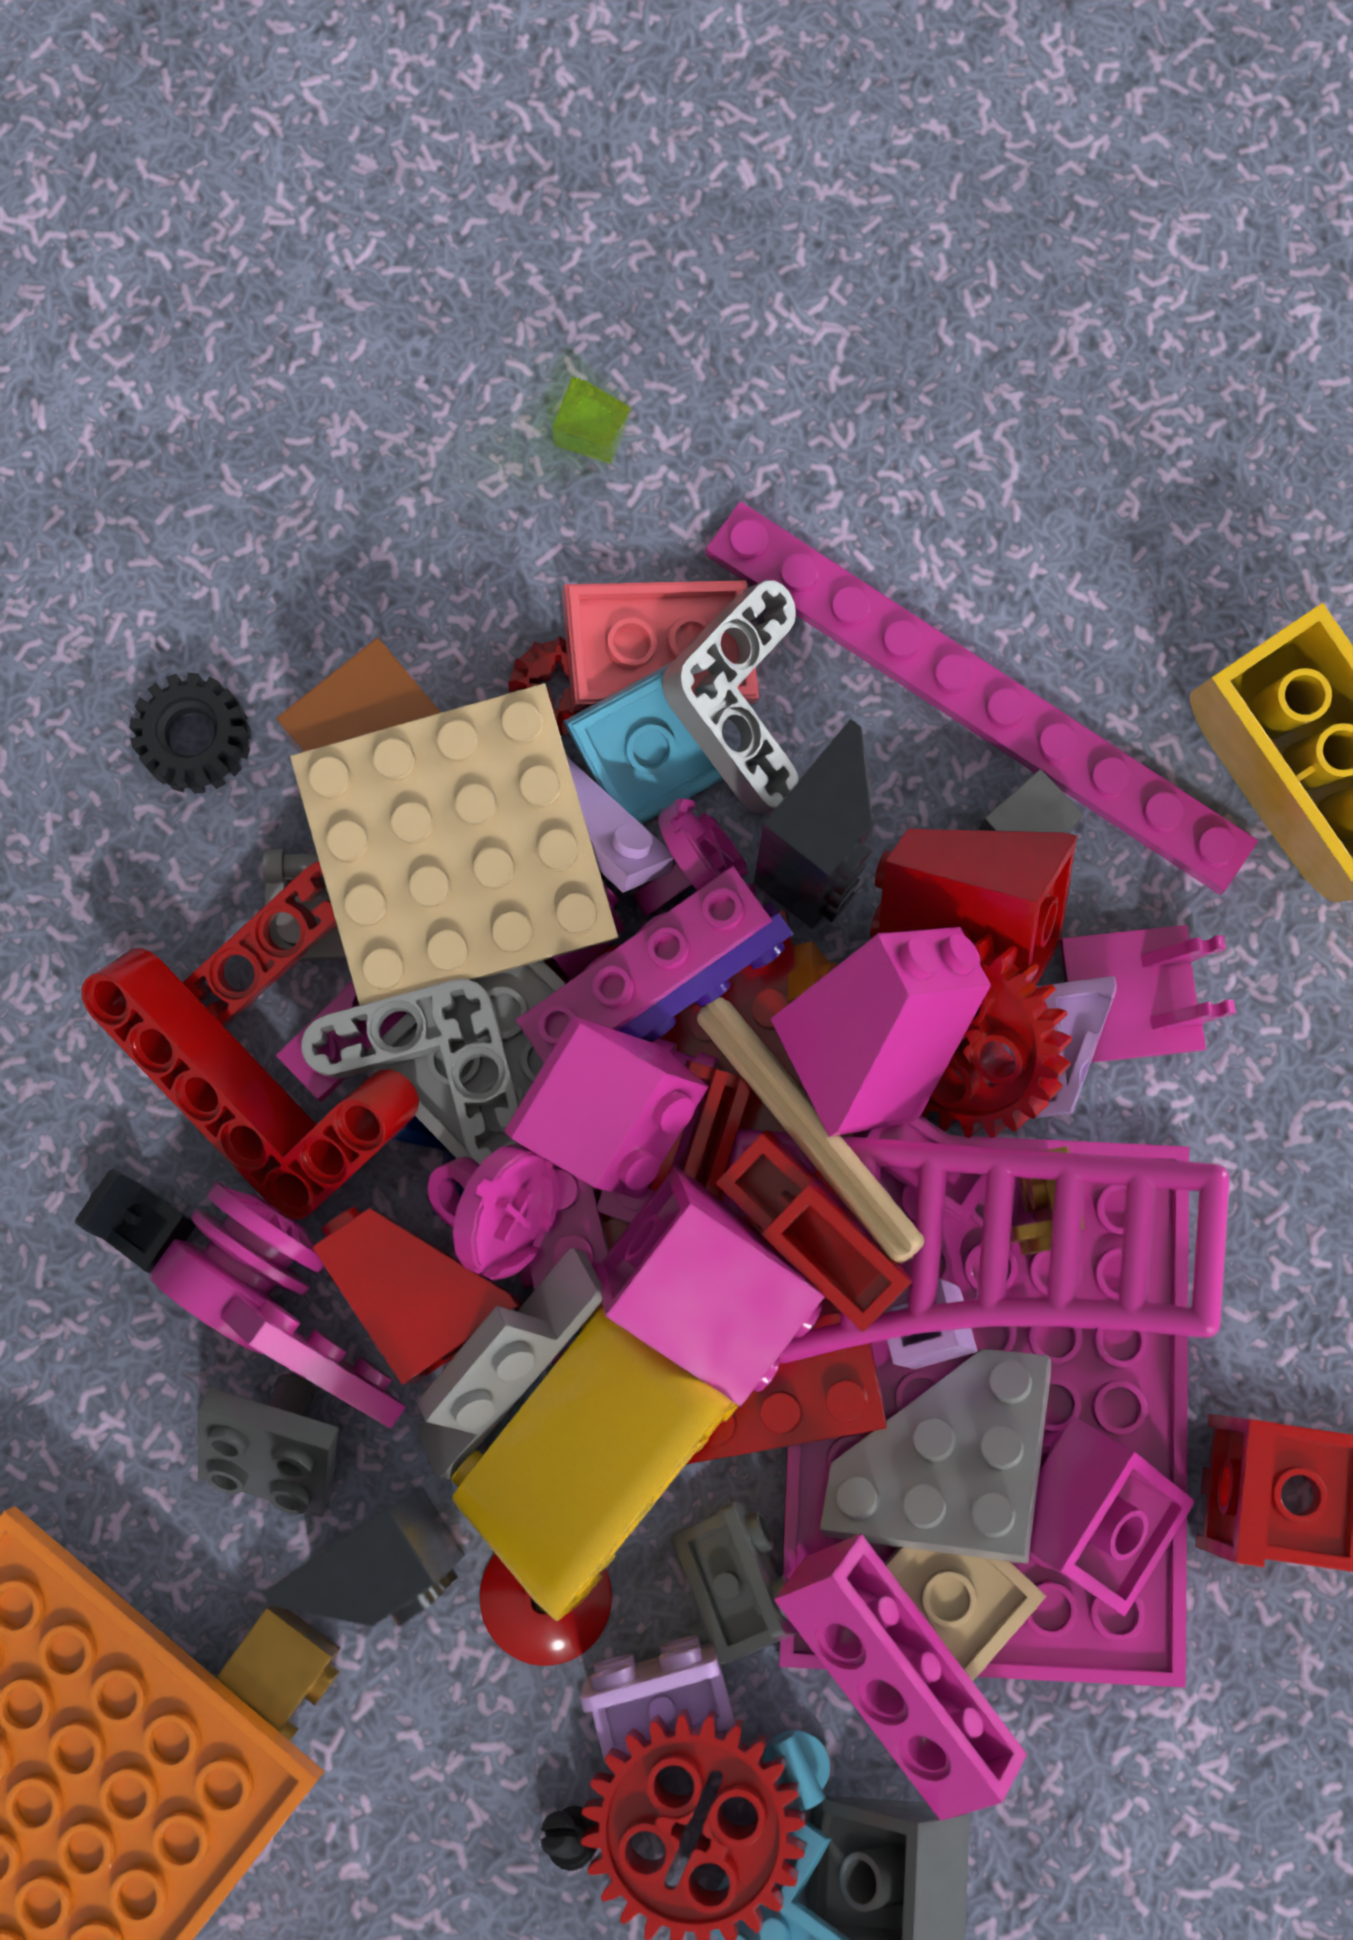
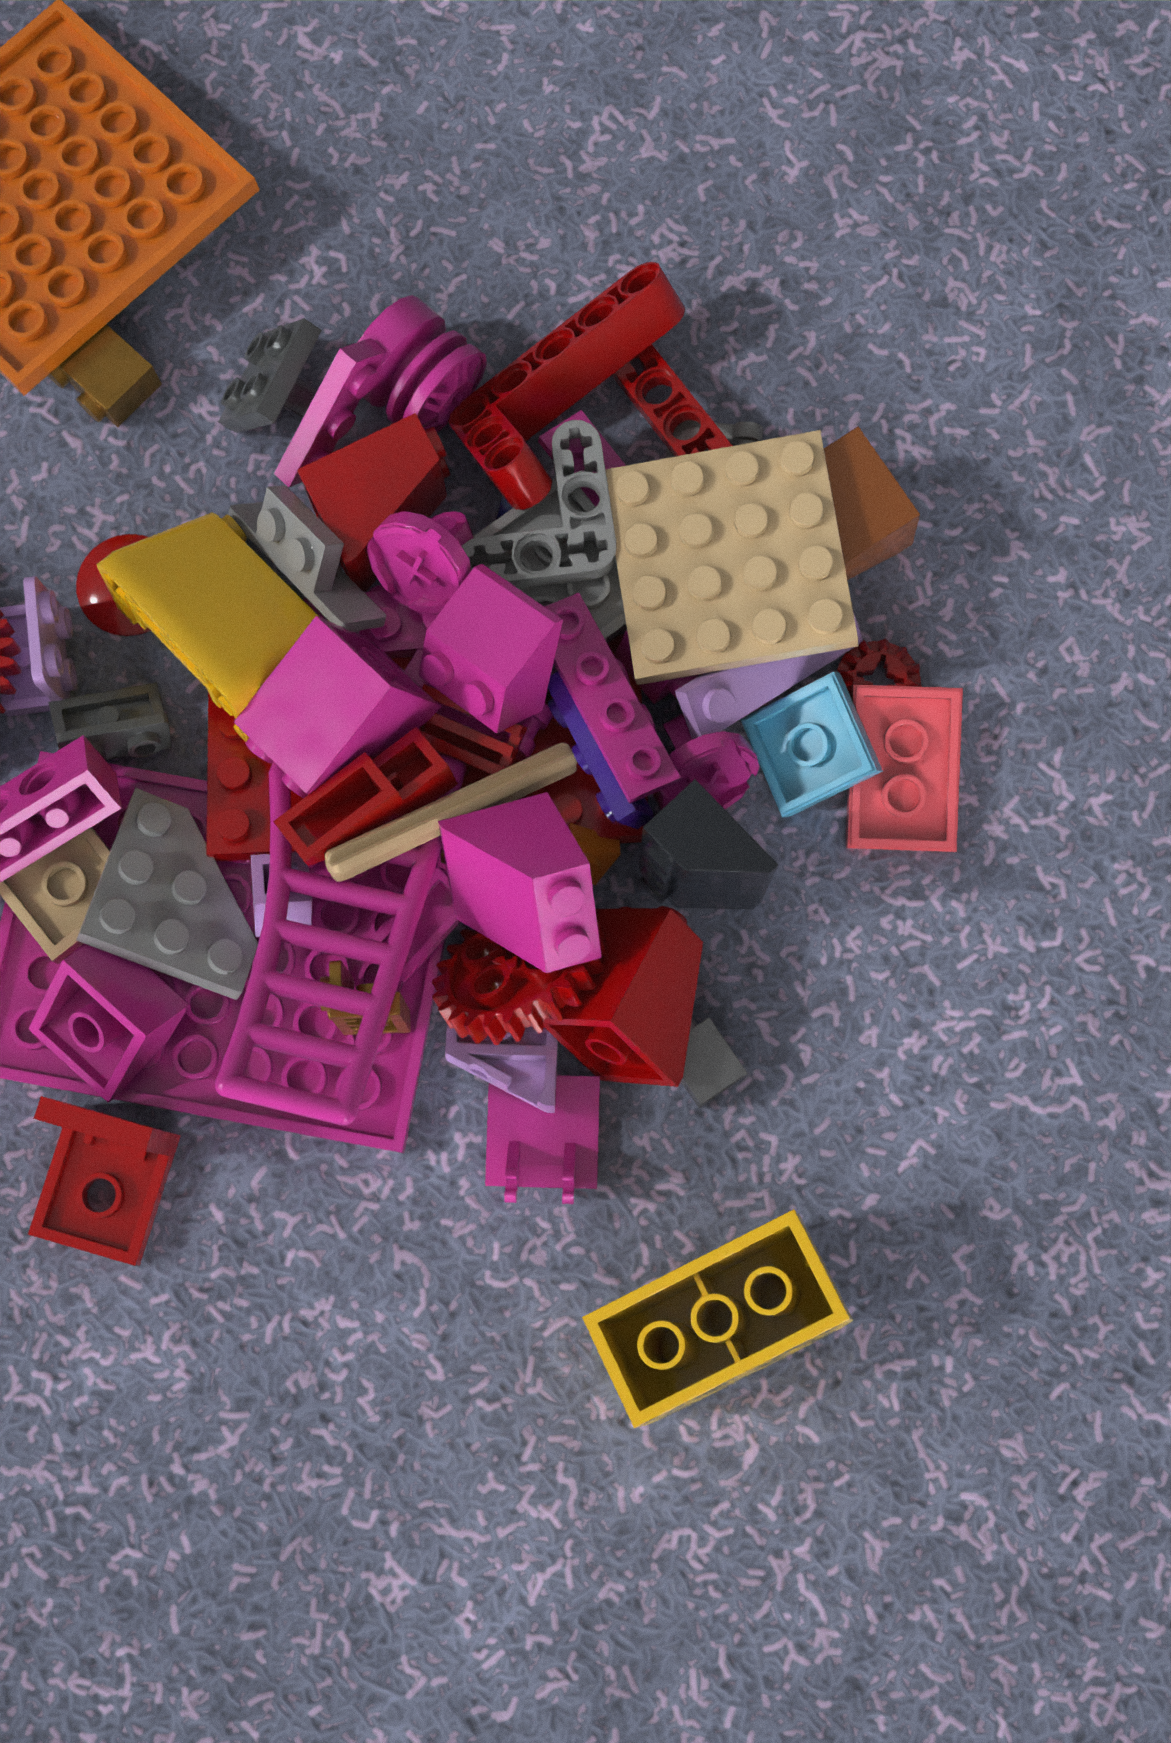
camera: 100 degrees right, 0 degrees up
black bracket [75,1169,196,1274] -> none
black tyre [129,672,252,794] -> none
black slope [262,1488,465,1627] -> none
clear neon green slope [552,376,631,464] -> none
light grey beam [662,581,799,814] -> none
dark pink plate [705,501,1259,895] -> none

